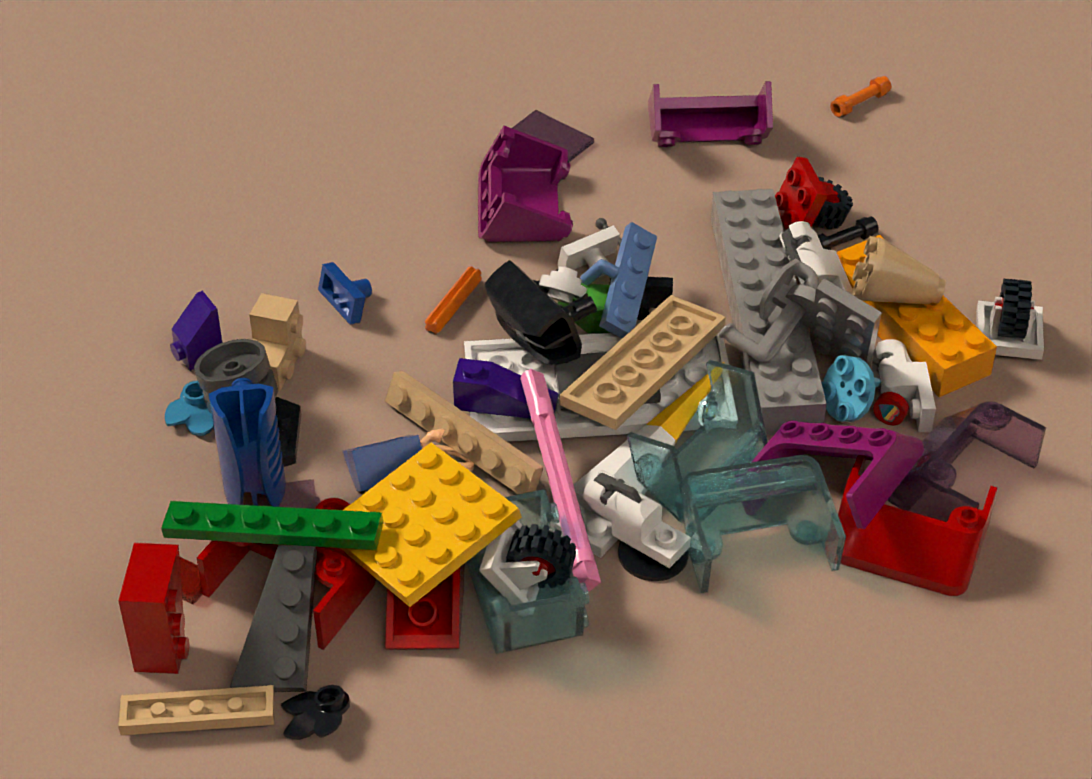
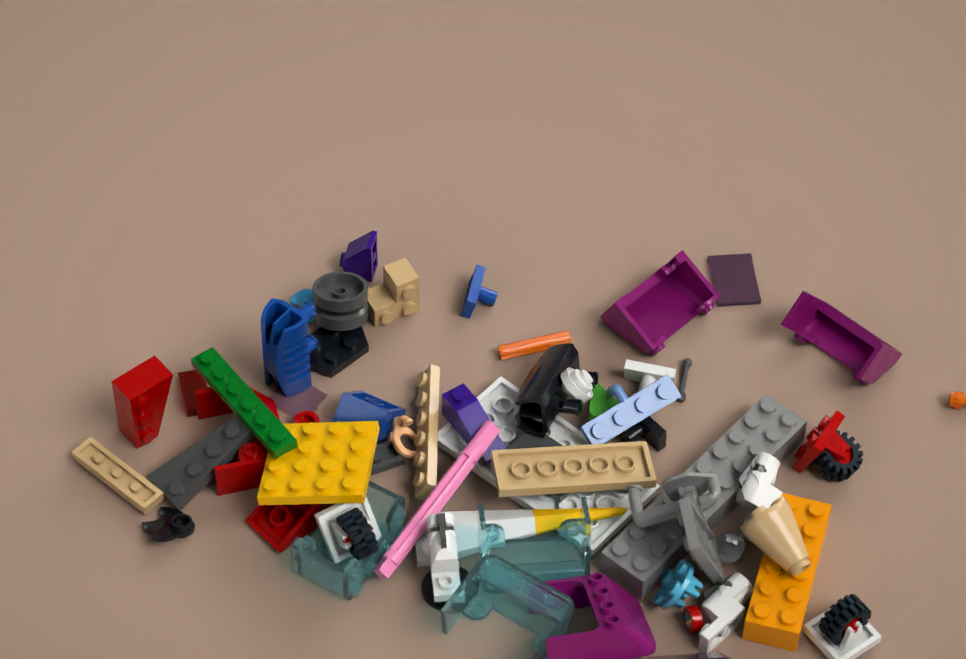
camera: 45 degrees right, 5 degrees up
black bar [817,216,879,250] -> none

